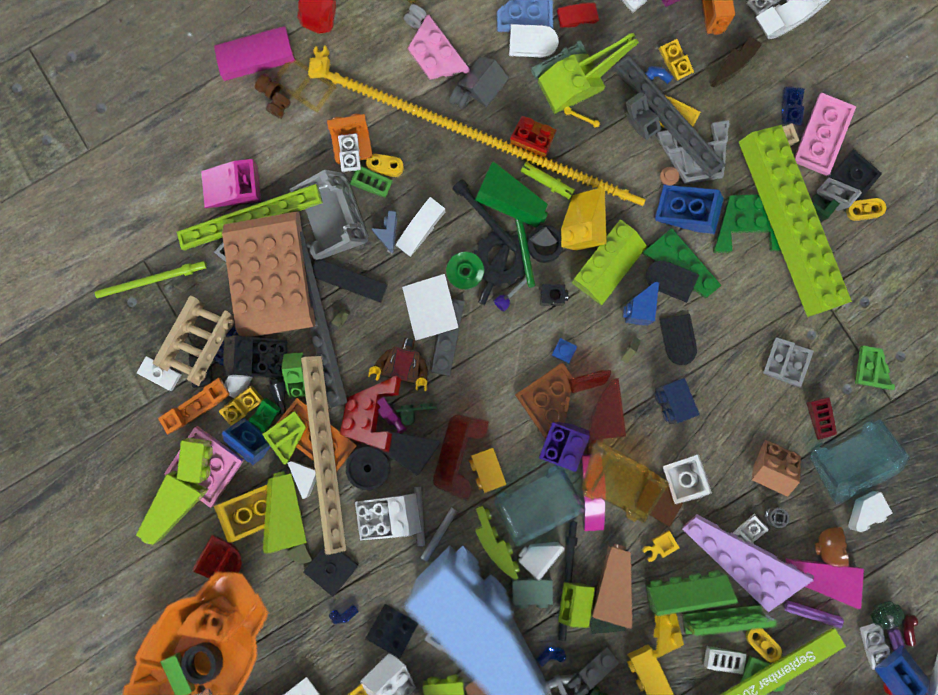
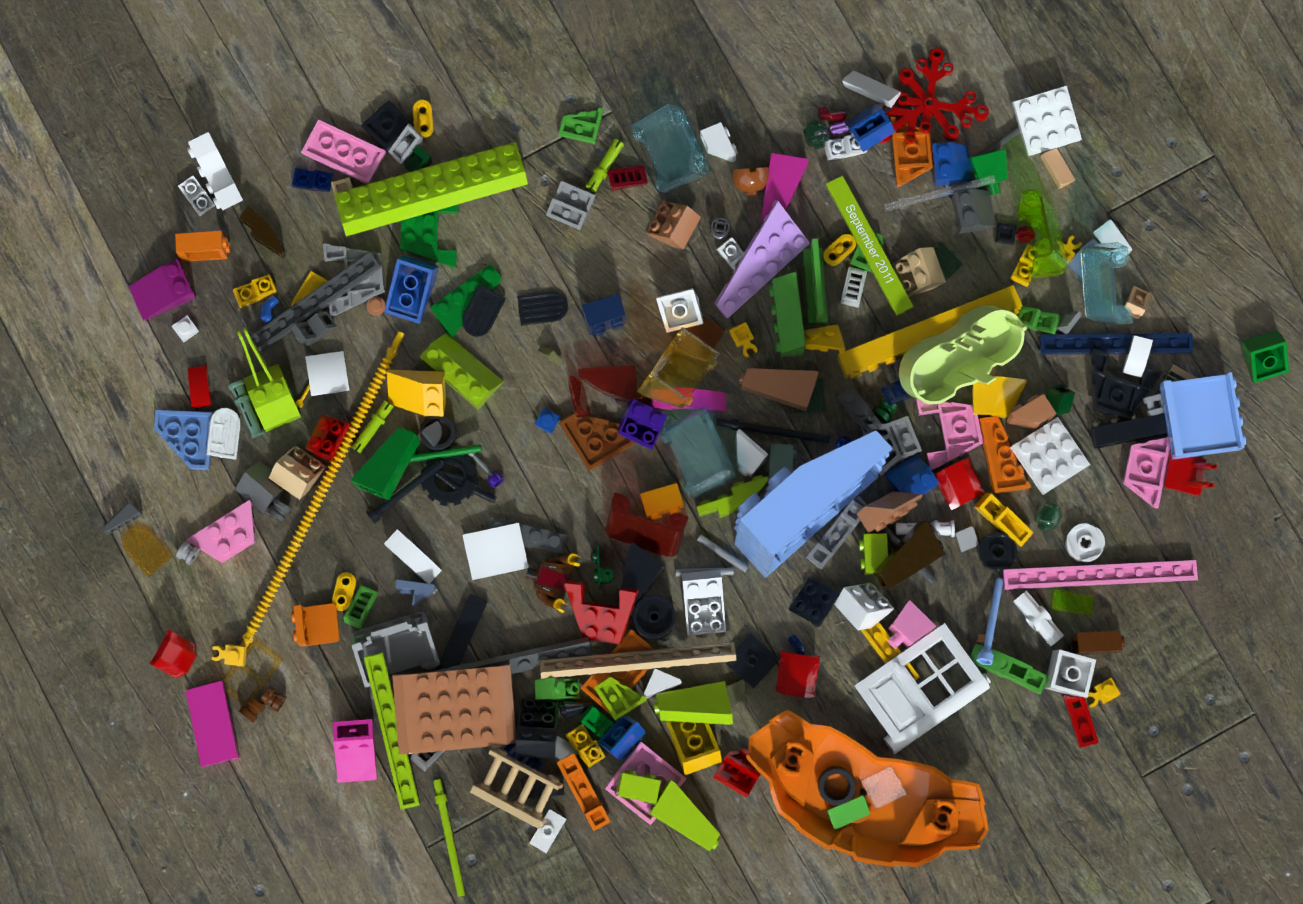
camera: 90 degrees left, 5 degrees down
olive tile [332,309,350,328] -> none
white slope [338,134,361,172] -> none
magenta plate [377,397,406,434] -> none
green dish [446,252,484,290] -> none
black brick [540,284,568,306] -> none
lime brick [558,582,595,628] -> none
blue slope [623,282,659,326] -> none
medium lavender axle [784,601,844,628] -> none
none -> tan slope [269,445,326,500]
none -> white slope [305,351,349,396]
none -> lime pin [586,139,624,192]
none -> red slope [776,650,820,698]

